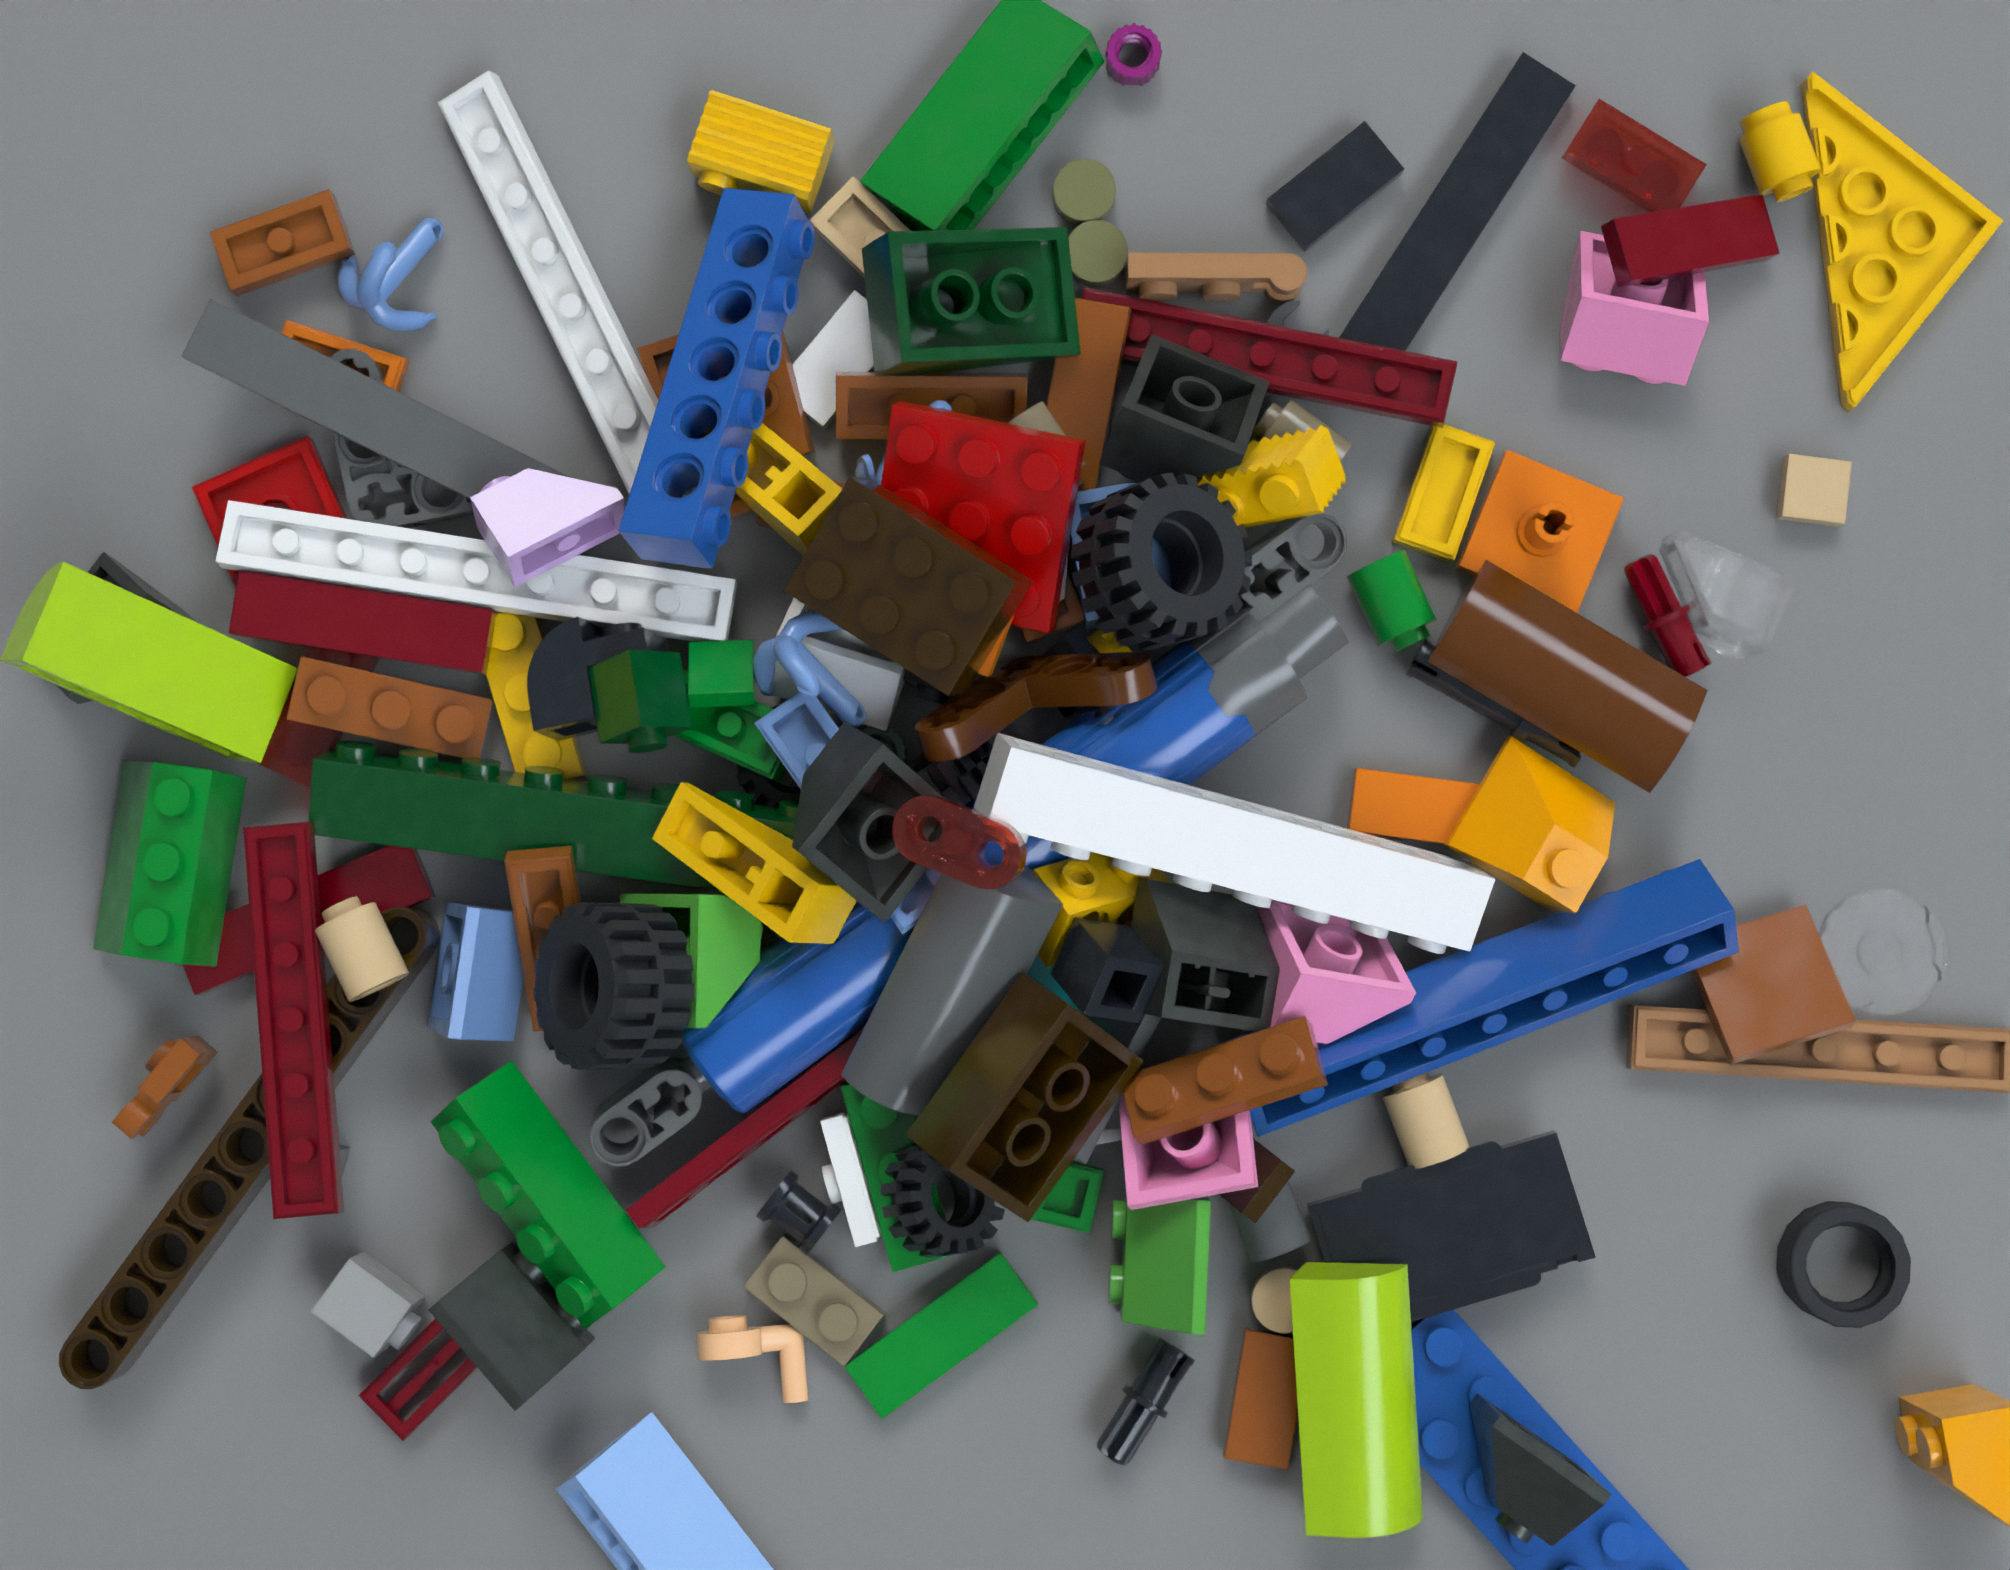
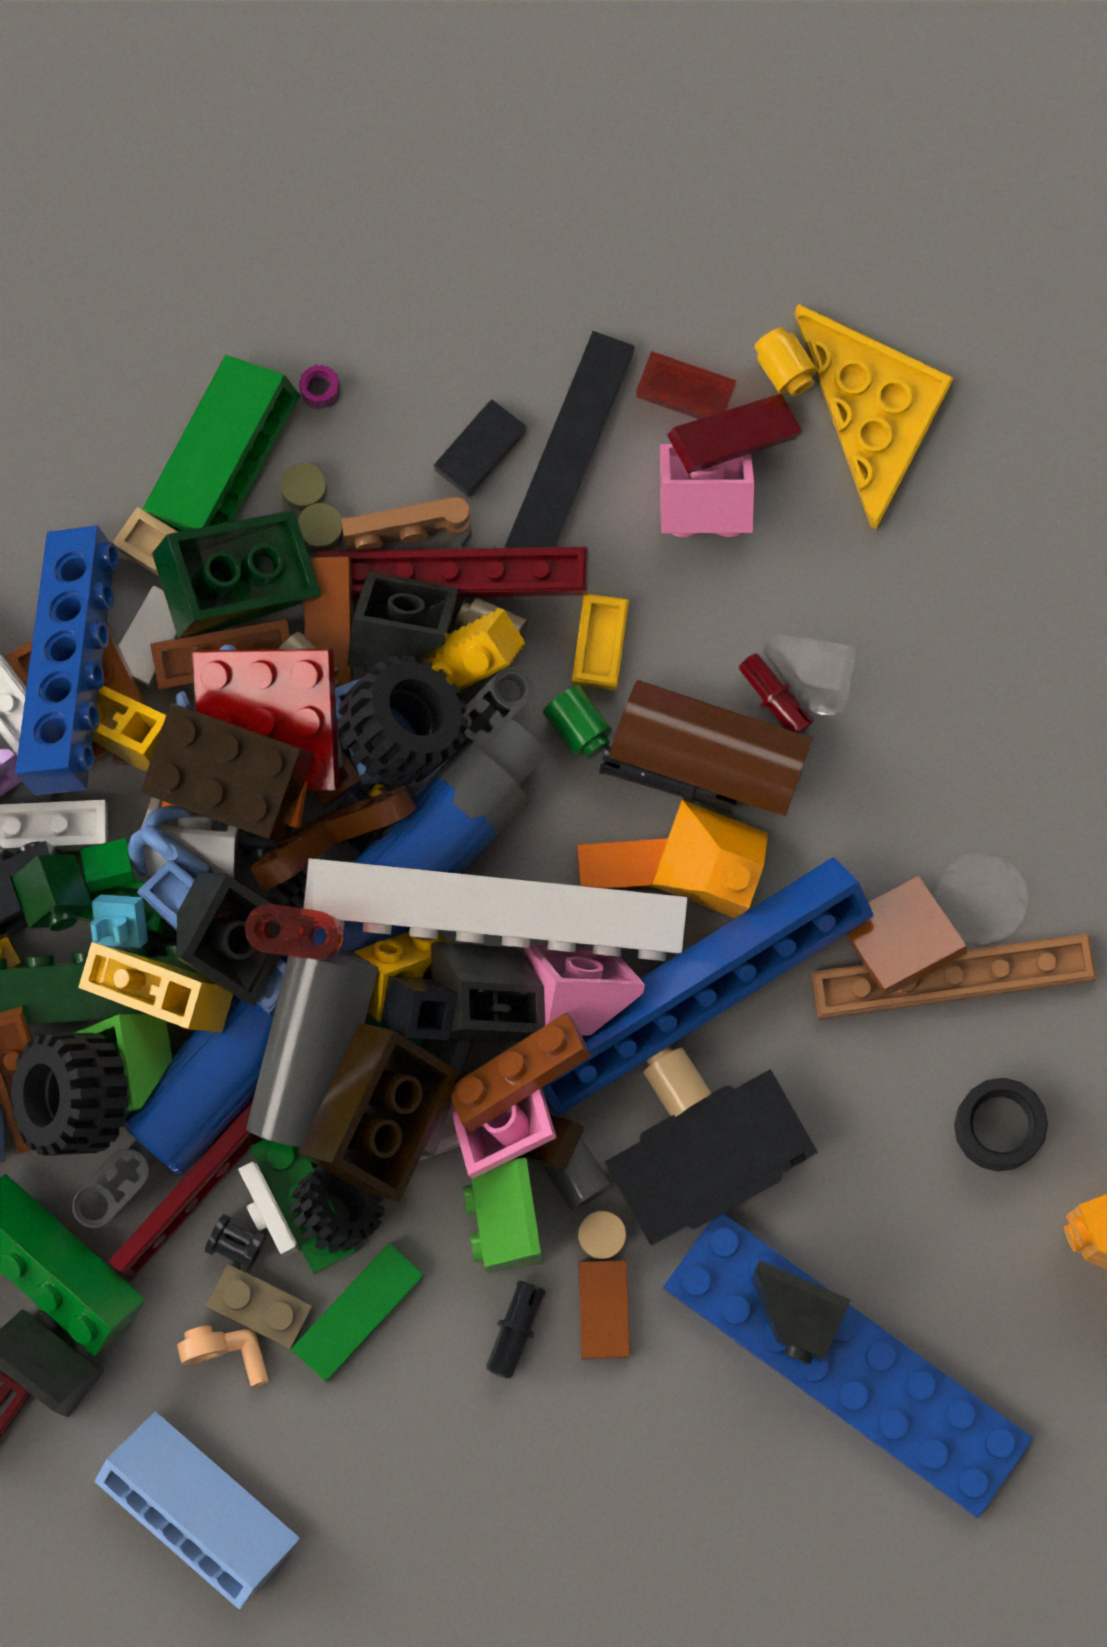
camera: 10 degrees left, 10 degrees down
yellow brick [687,90,835,213] -> none
green tile [1031,1161,1104,1233] -> none
lime brick [1289,1262,1423,1538] -> none
orange tile [1455,449,1624,613] -> none
tan tile [1776,454,1852,527] -> none
none -> medium azure tile [90,895,148,948]

